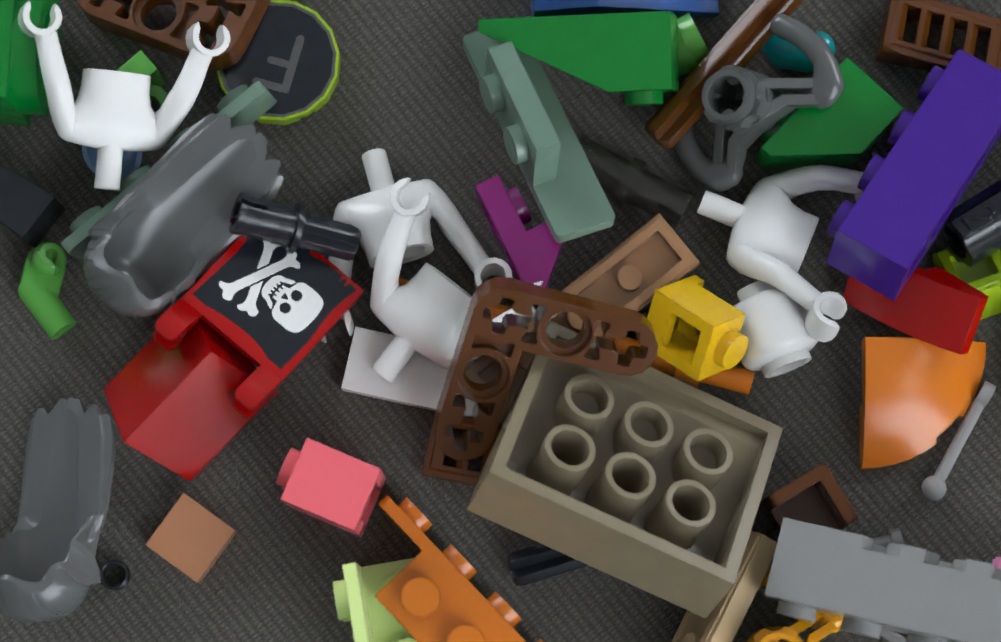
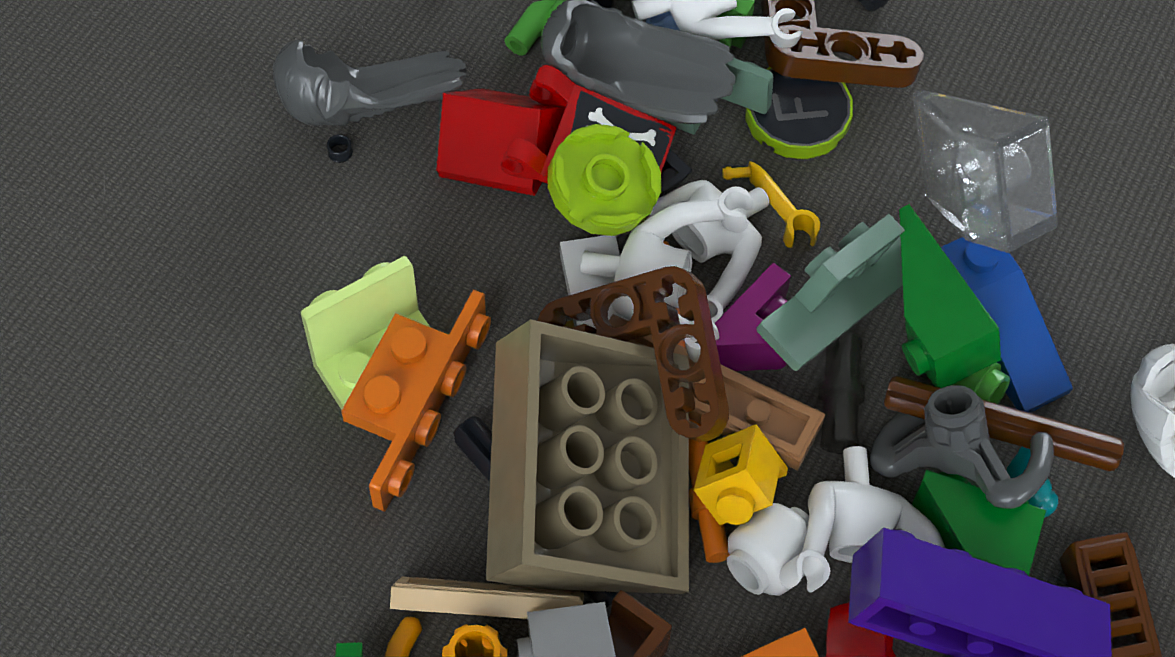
camera: 65 degrees right, 20 degrees down
nougat tile [145,492,238,584] -> none
black axle [229,193,361,261] -> none
coral piece [276,438,387,538] -> none
none -> lime tile [548,124,661,236]
none -> yellow piece [722,161,820,248]

